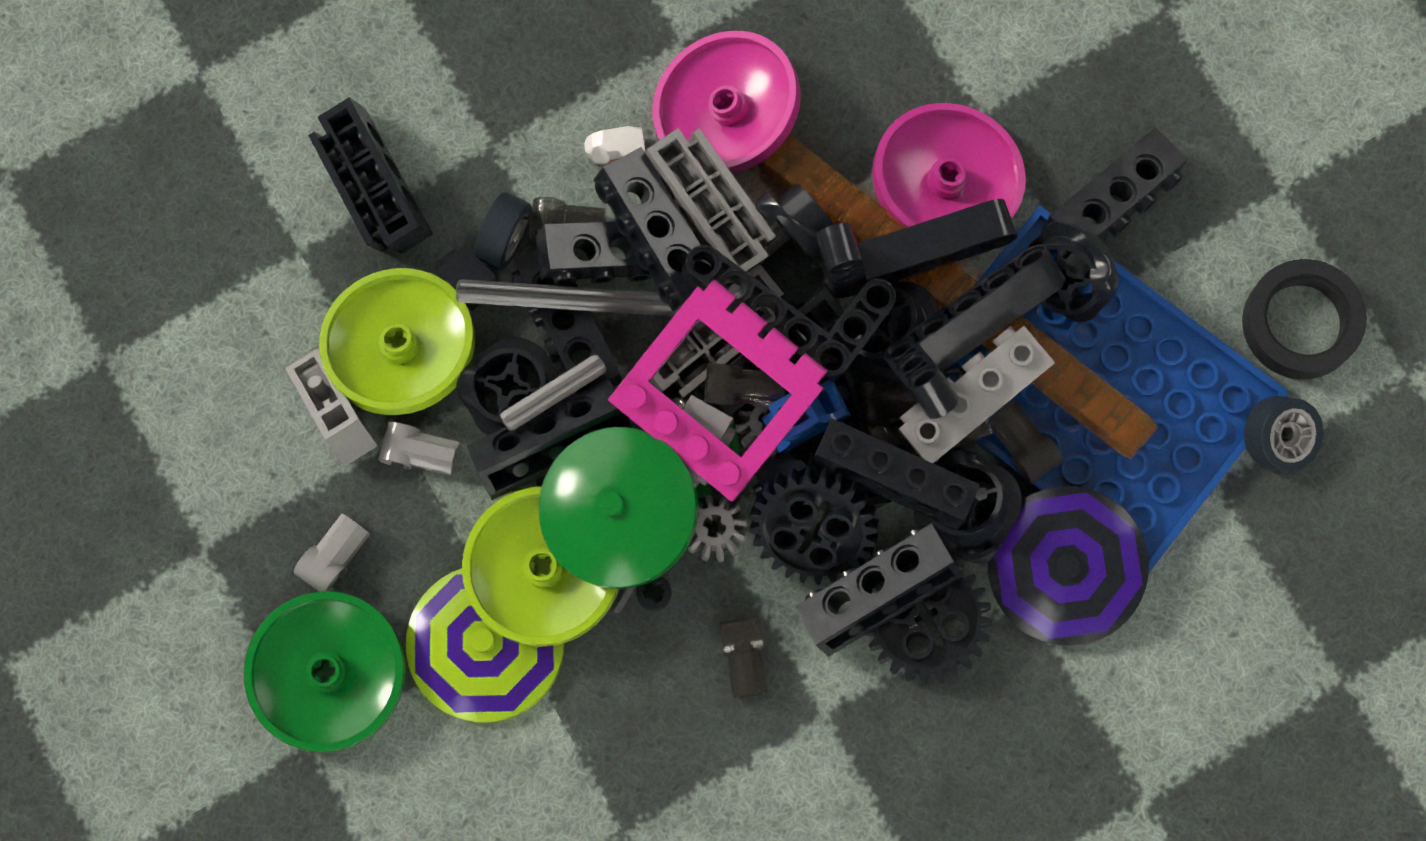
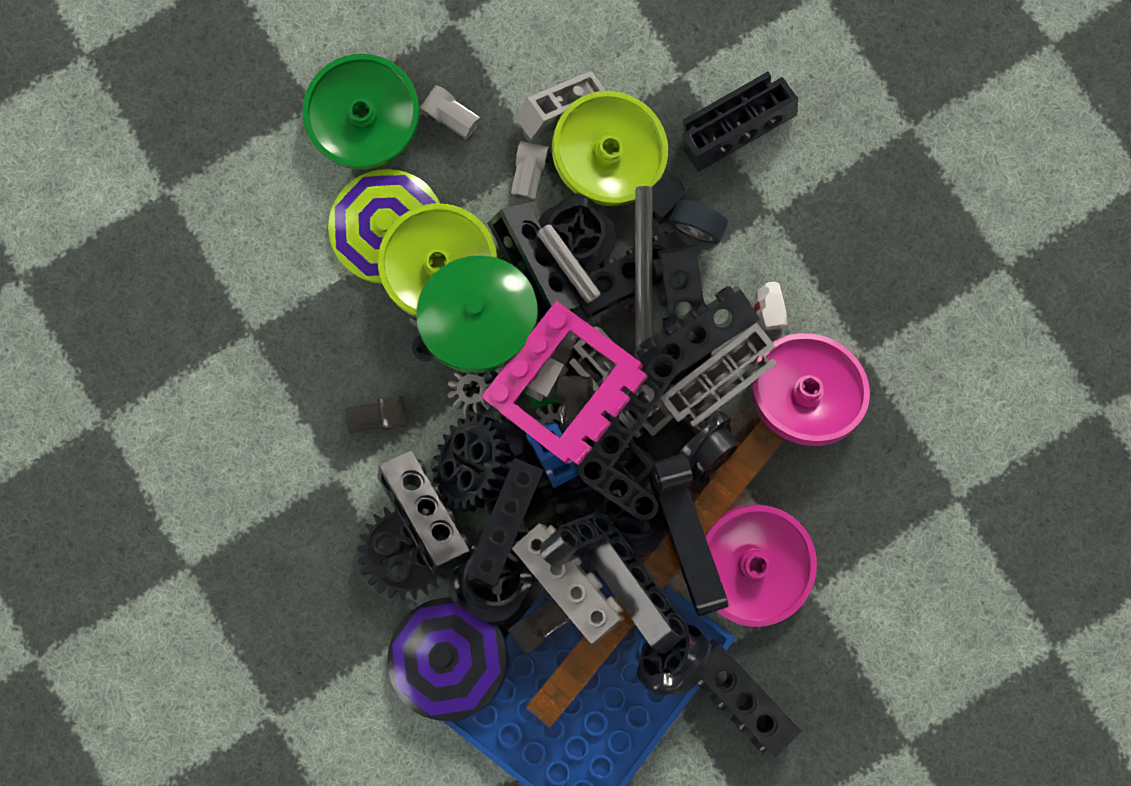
camera: 85 degrees right, 5 degrees up
clear smoke piece [528,197,606,241] -> none

